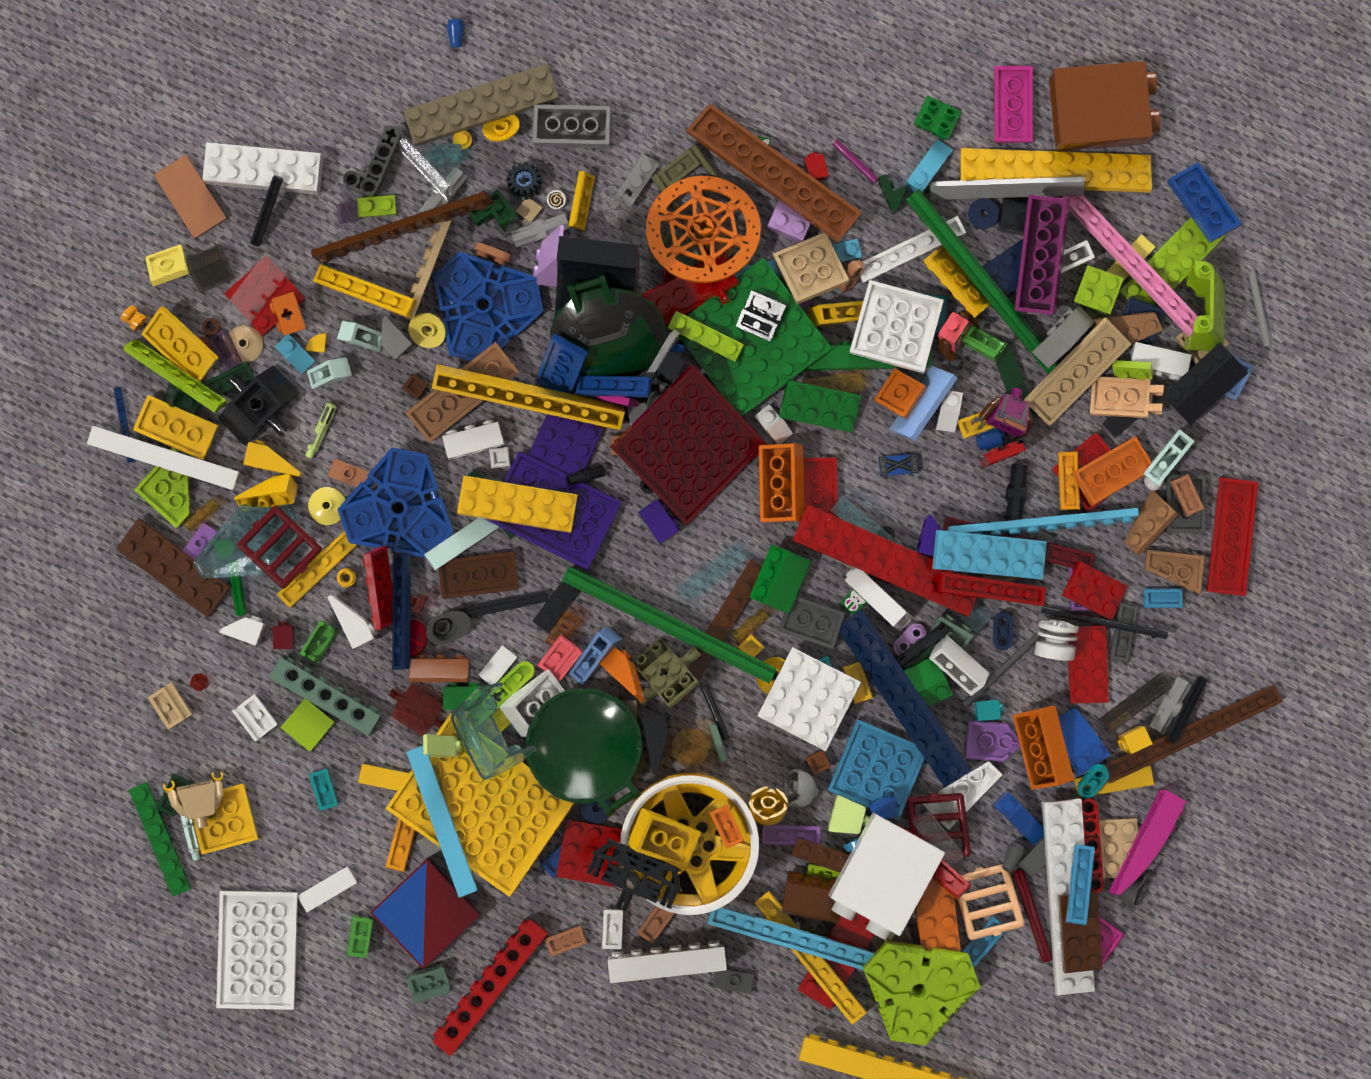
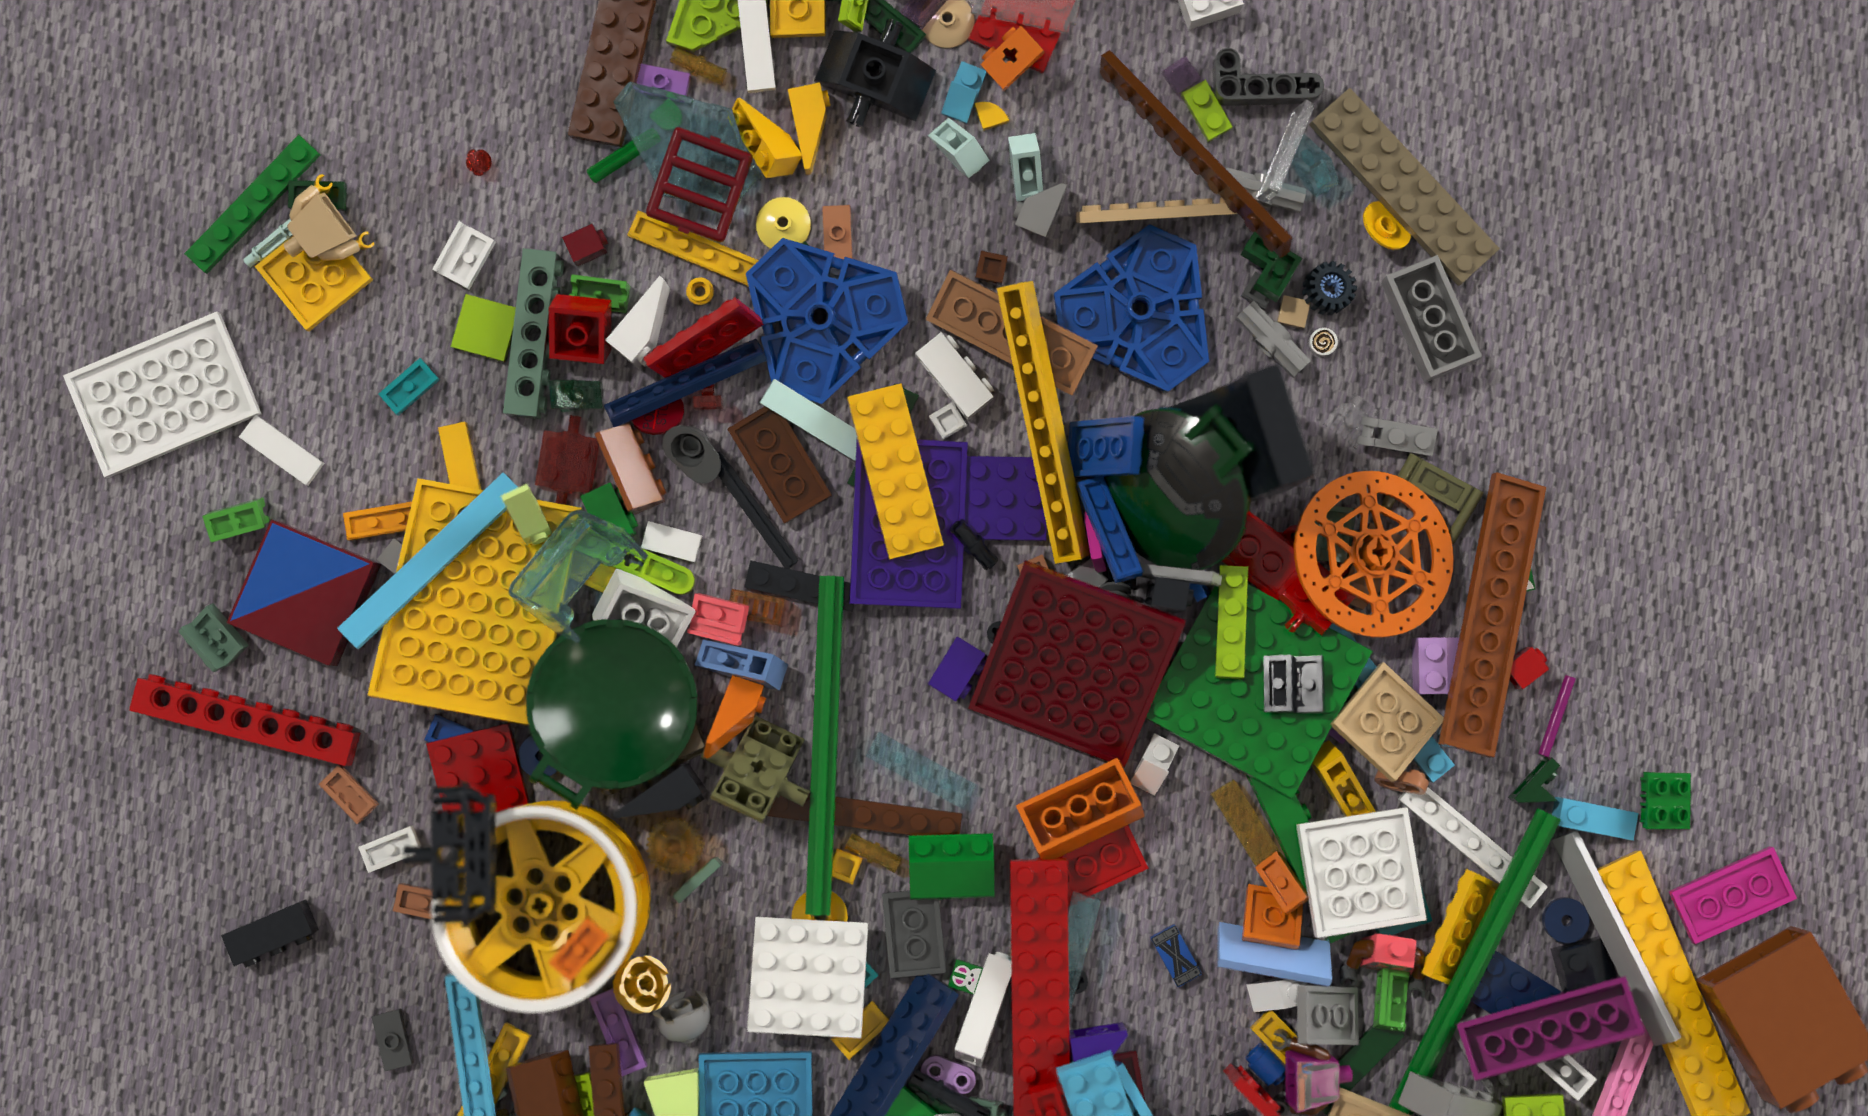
camera: 70 degrees right, 0 degrees up
tan plate [147,682,193,730] -> none
white slope [219,615,266,646] -> none
yellowish green piece [305,403,337,459] -> none
yellow tile [313,264,417,318] -> none
light yellow dish [408,313,446,348] -> none
blue cone [446,19,465,47] -> none
yellow plate [453,131,472,150] -> none
nougat plate [474,242,512,265] -> none
lavender slope [533,225,564,287] -> none
yellow tile [568,171,595,232] -> none
white brick [608,940,727,983] -> none
yellow slope [627,808,701,869] -> none
black bar [701,685,730,741] -> none
green plate [779,379,862,432] -> none
dark orange plate [805,750,831,775] -> none
none -> black brick [221,899,319,968]
none -> red brick [549,294,612,364]
none -> clear green slope [549,380,603,412]
none -> orange plate [1255,851,1309,914]
none -> light grey plate [1296,986,1359,1045]

